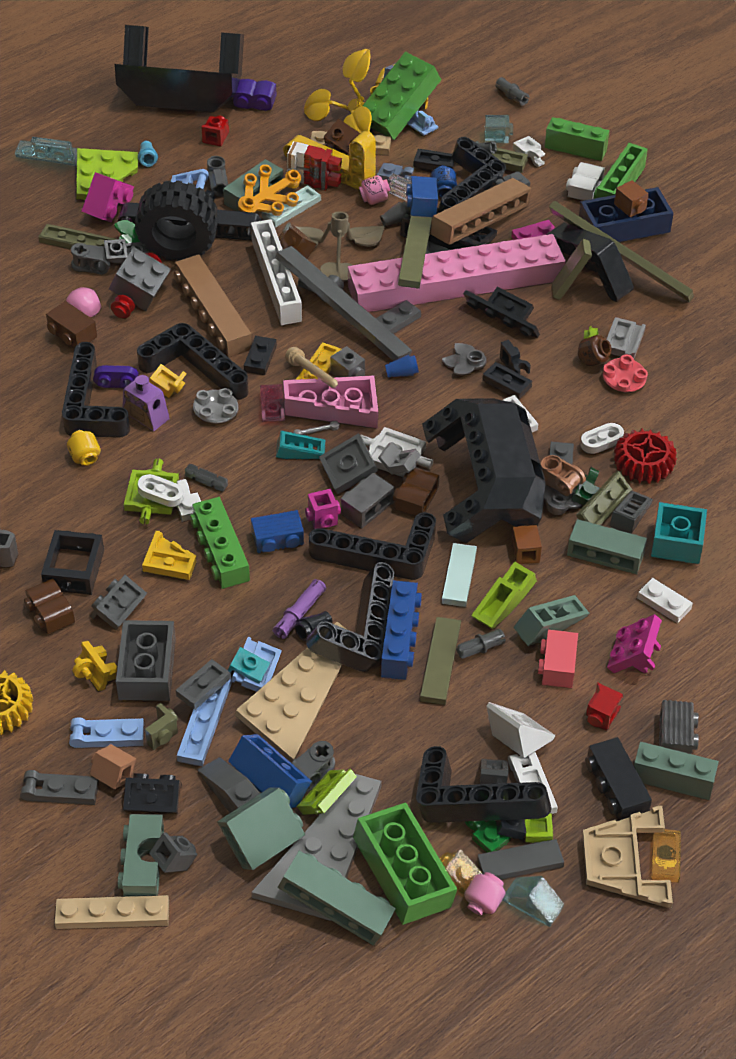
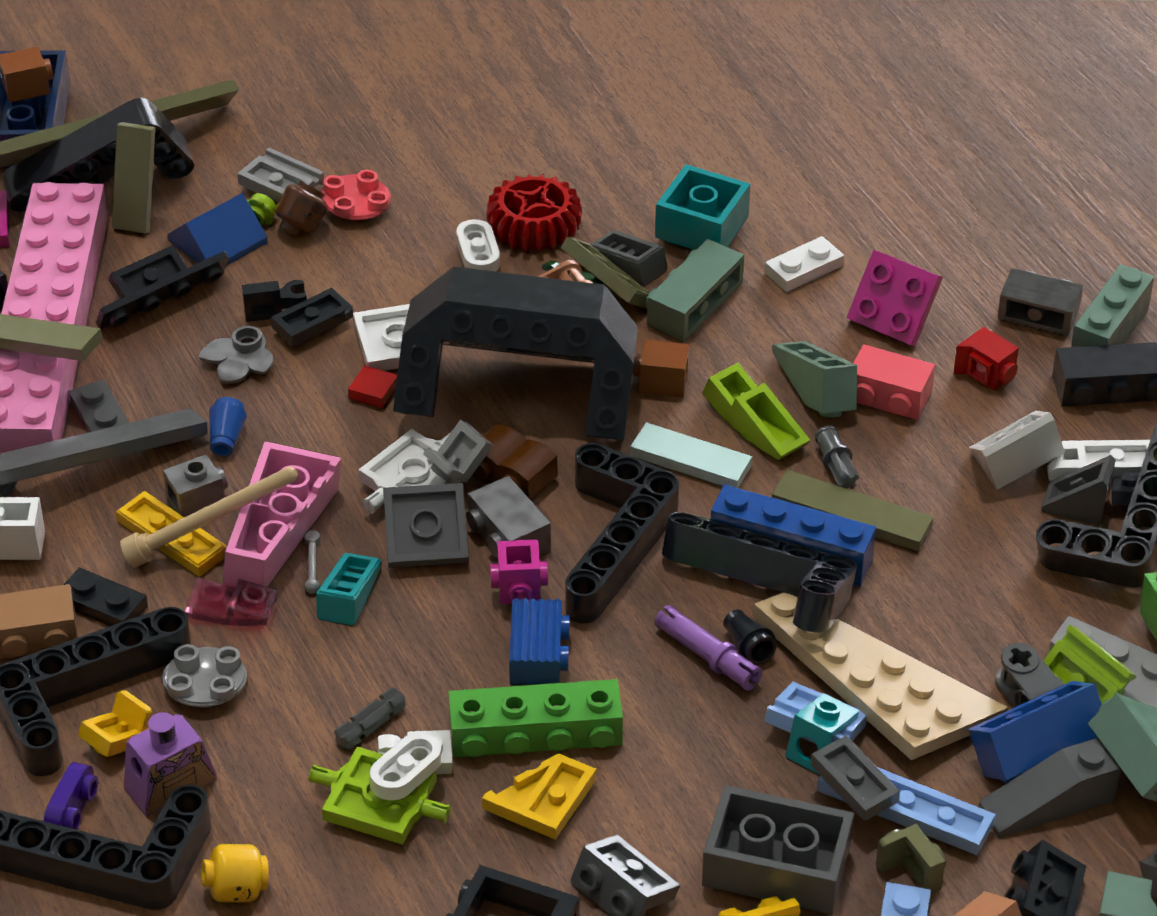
camera: 75 degrees left, 5 degrees down
none -> blue slope [167,193,268,265]

